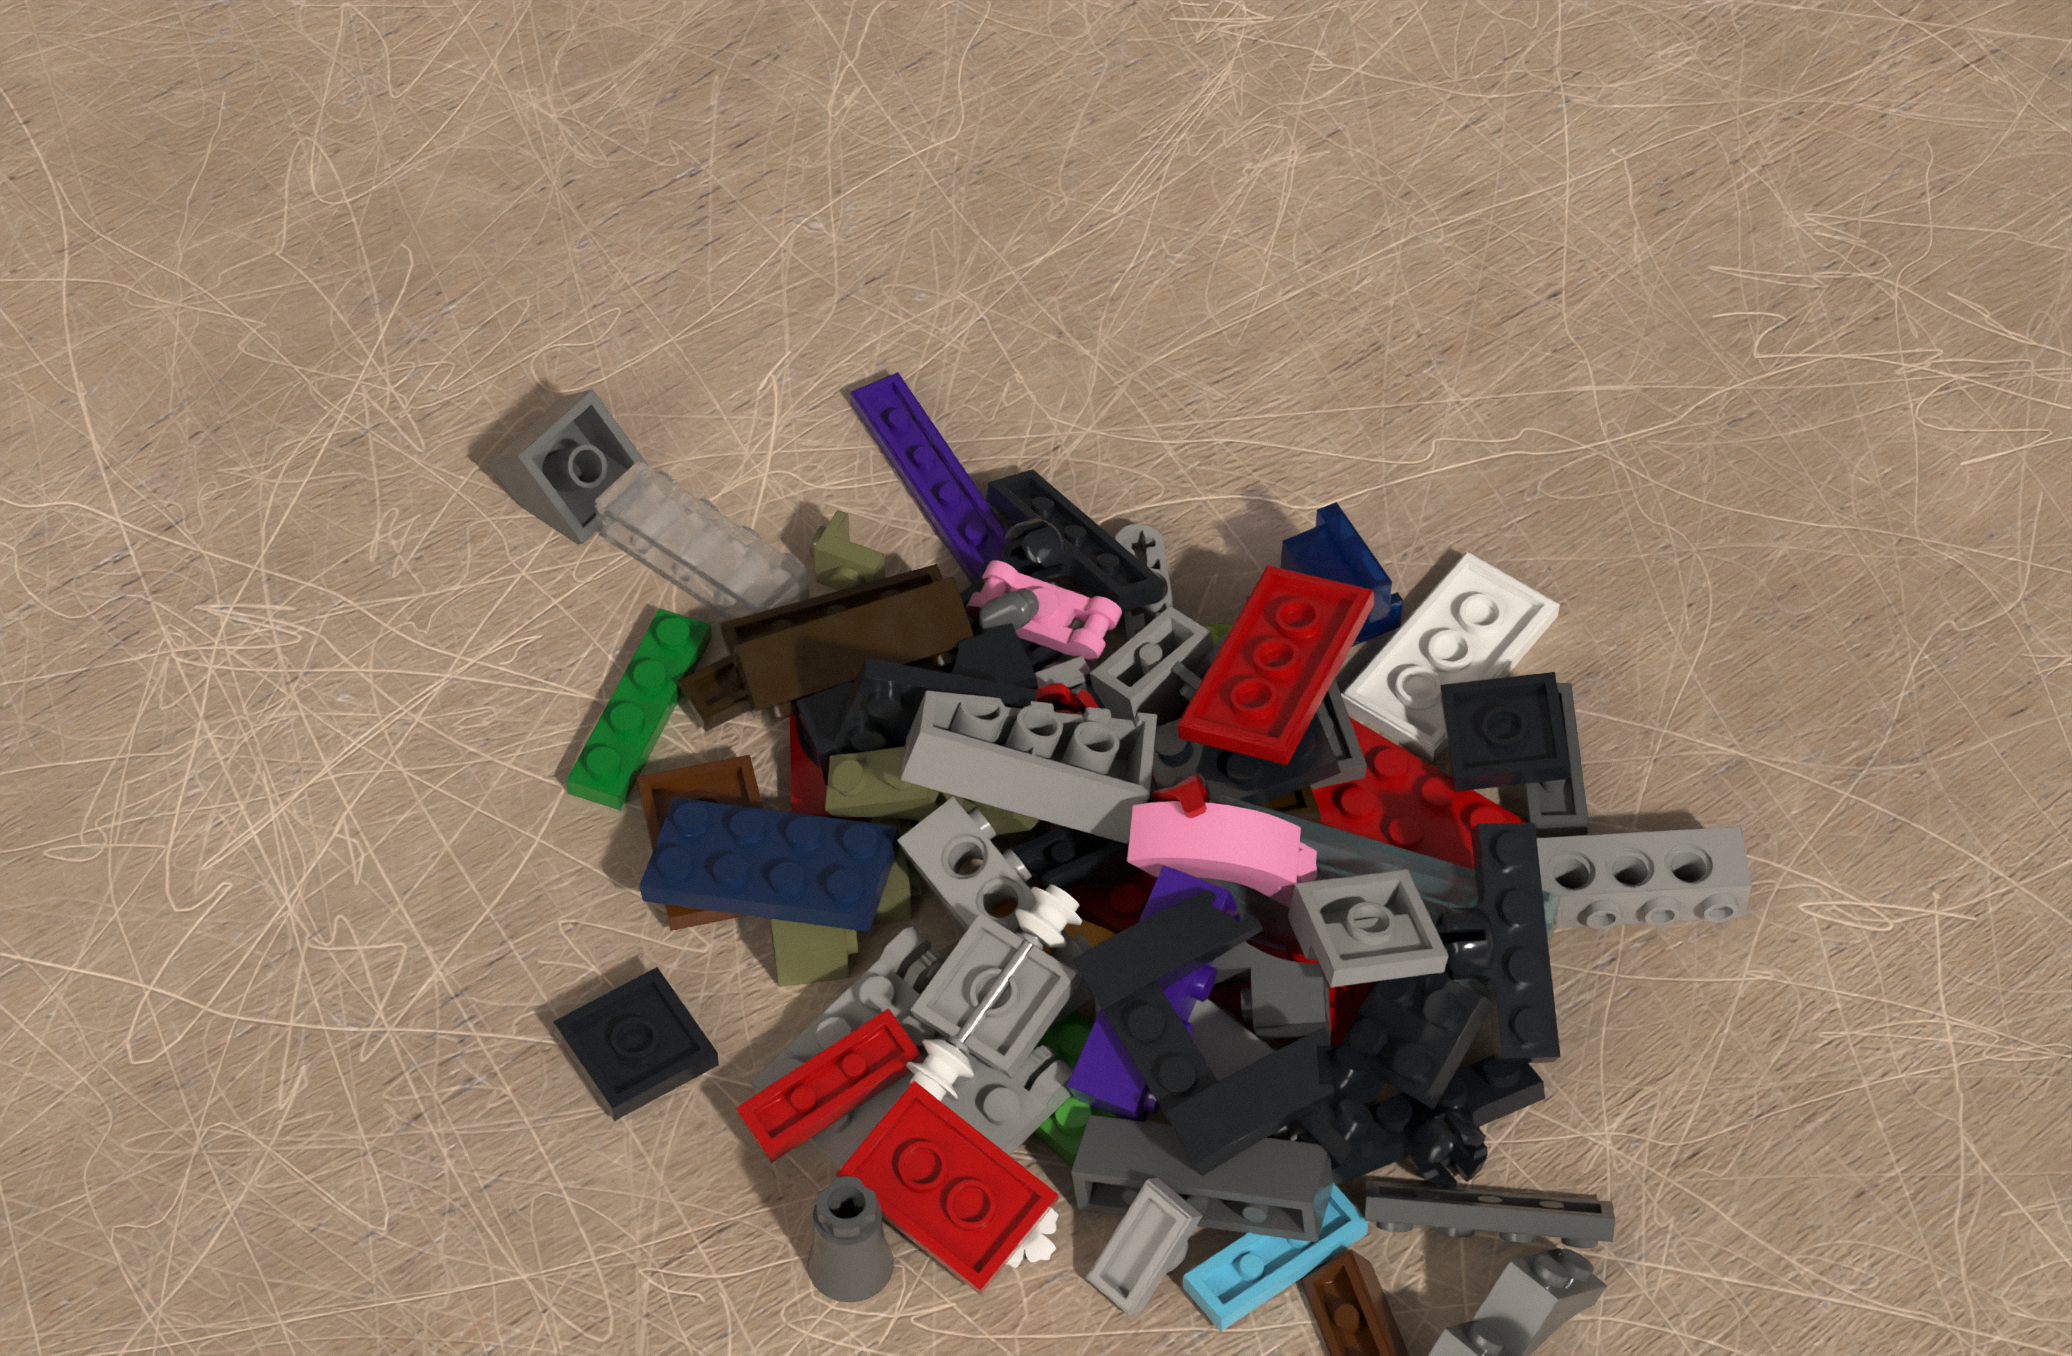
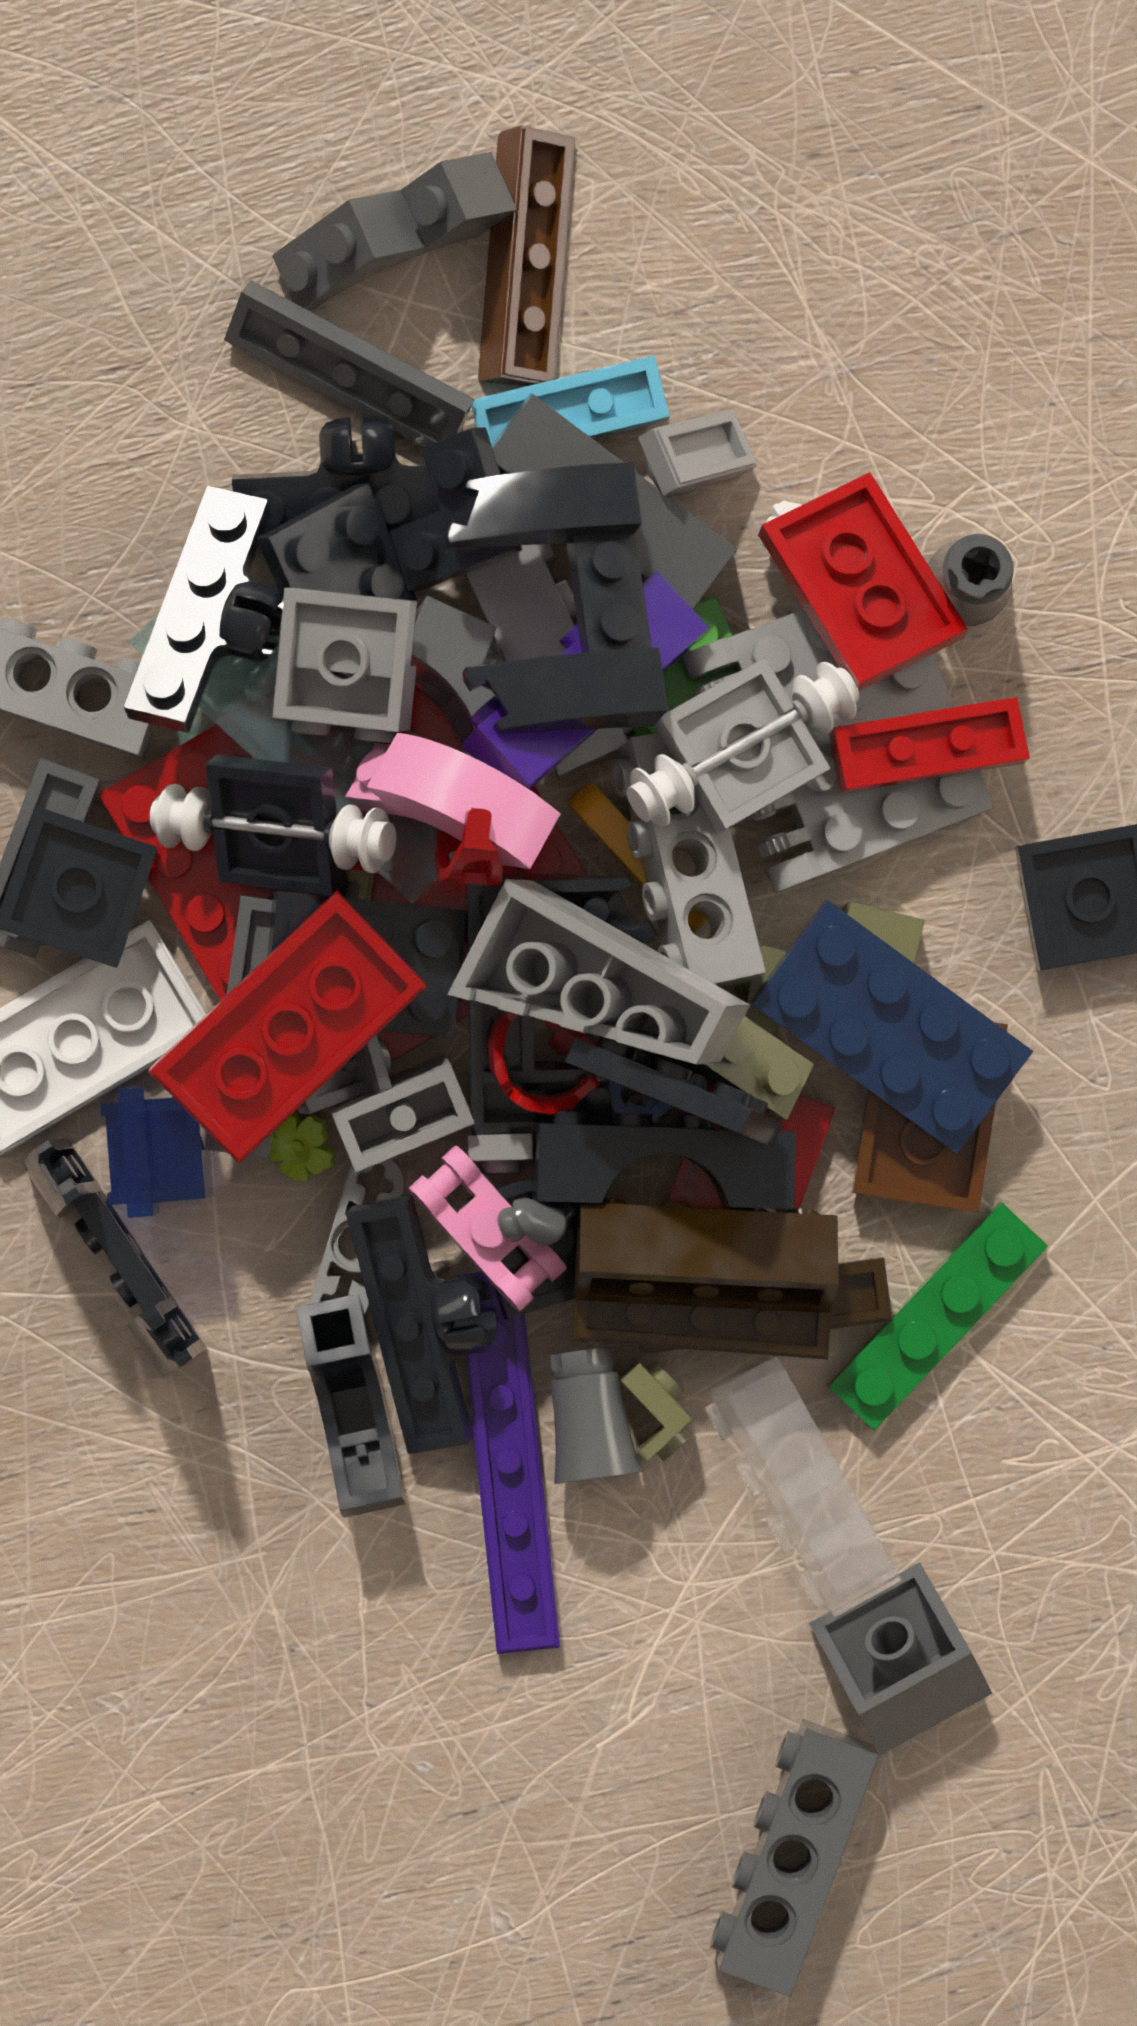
camera: 160 degrees left, 35 degrees up
none -> black wedge [23,1138,207,1378]
none -> black plate [150,755,396,896]
none -> black arch [296,1294,406,1518]
none -> dark grey plant [550,1347,643,1484]
none -> dark grey brick [710,1719,879,1997]

